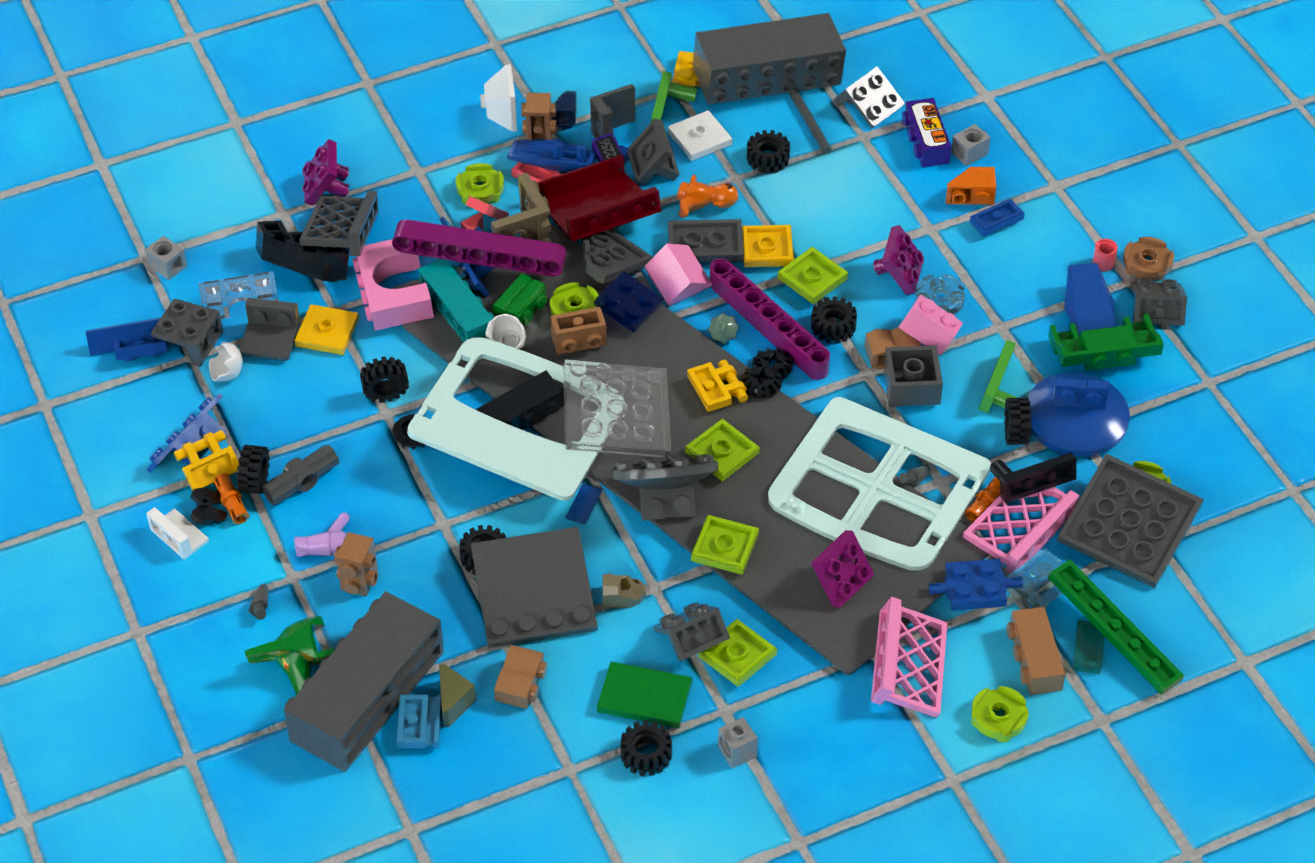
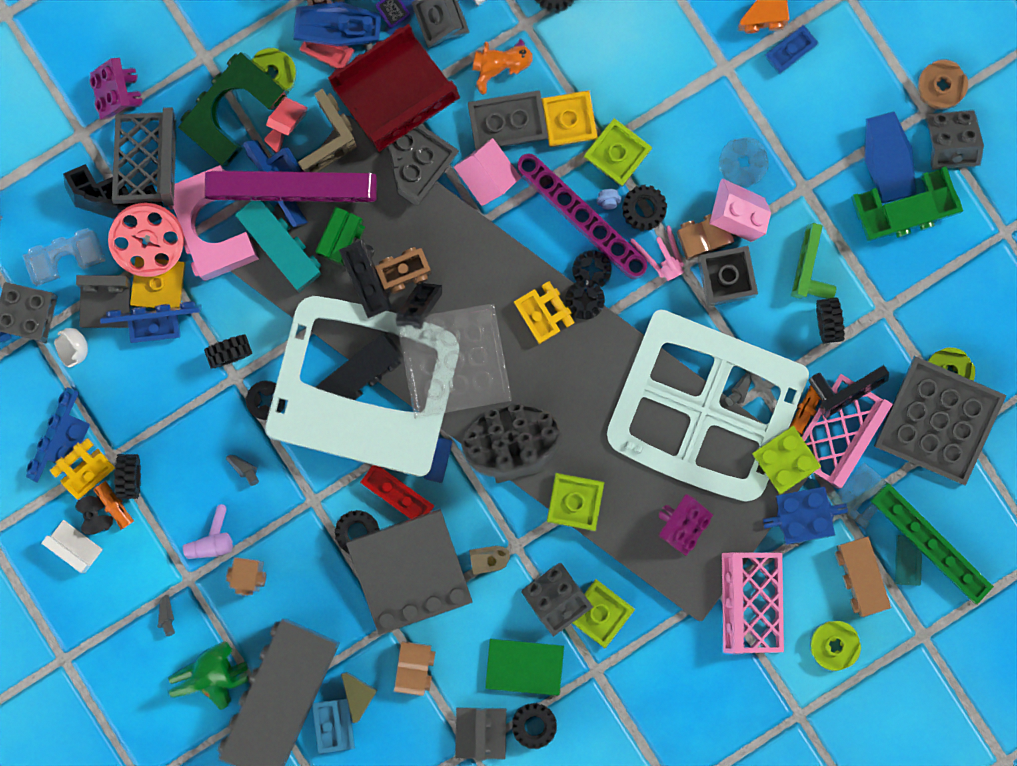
camera: 10 degrees left, 35 degrees up
dark grey piece [261,445,339,505] -> none
white hair [486,314,526,350] -> none
lime plate [550,282,600,316] -> none
clear blue plate [594,271,664,333] -> none
lime plate [685,418,760,482] -> none
sand green piece [708,313,739,345] -> none
light grey brick [718,717,758,769] -> none
magenta plate [873,225,924,296] -> none
blue bracket [1027,372,1130,457] -> none
coral beam [1092,239,1118,272] -> none
none -> blue bracket [100,301,202,343]
none -> coral wedge [108,203,184,277]
none -> dark green arch [178,52,289,167]
none -> dark grey bar [226,455,259,486]
none -> black piece [339,240,392,318]
none -> red plate [360,465,435,519]
none -> black plate [396,283,442,329]
none -> dark grey bracket [455,707,506,761]
none -> light blue plate [597,189,621,210]
none -> bright pink plant [630,226,685,281]
none -> lime plate [752,426,822,495]

